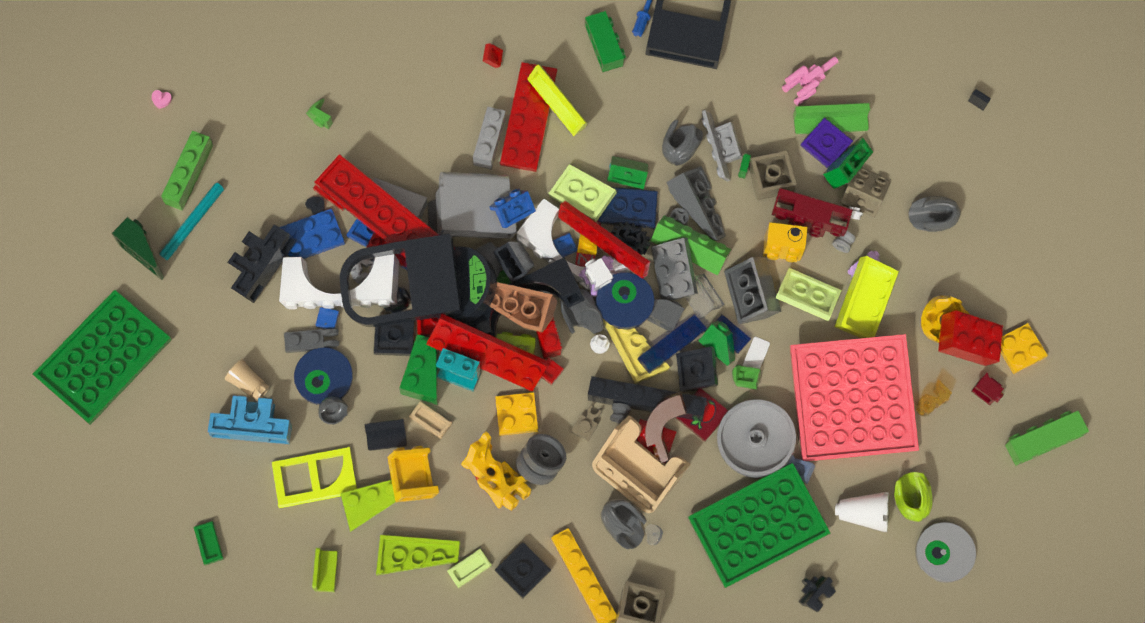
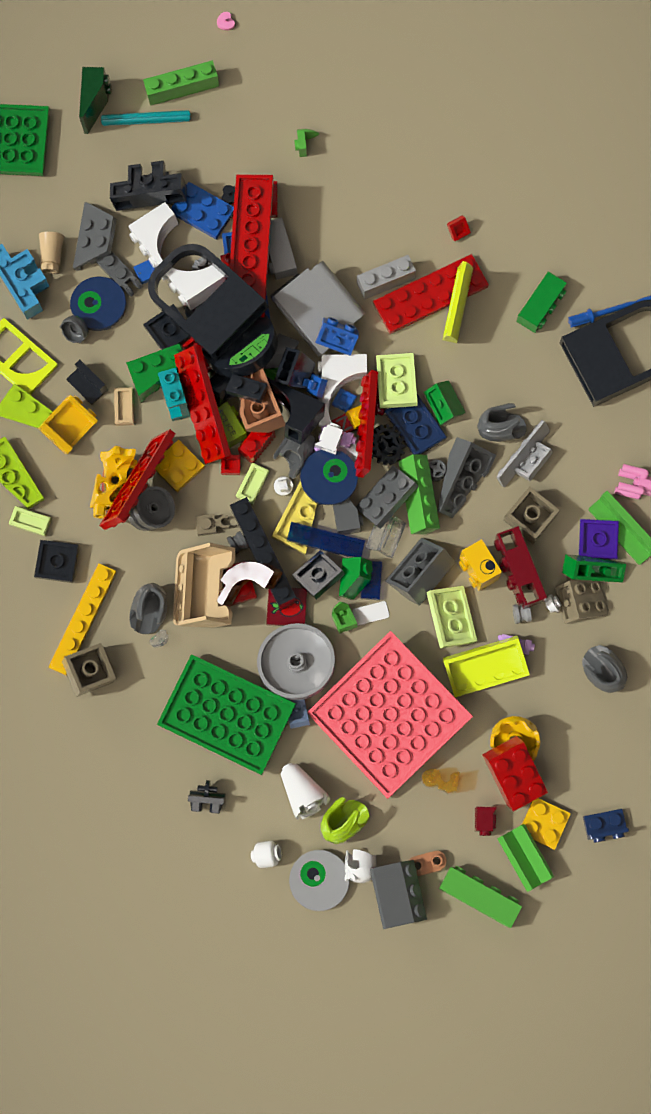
camera: 60 degrees right, 5 degrees up
green tile [738,154,751,179] -> none
none -> dark grey wing [73,202,117,271]
none -> red plate [99,429,176,530]
none -> black plate [225,374,269,403]
none -> yellowish green tile [236,463,270,505]
none -> white head [251,841,282,868]
none -> blue tile [302,374,328,398]
none -> white helmet [344,849,376,883]
none -> dark grey slope [370,860,427,929]
none -> nougat plate [410,851,447,876]
none -> bright green panel [497,824,554,892]
none -> dark blue bracket [583,809,629,843]

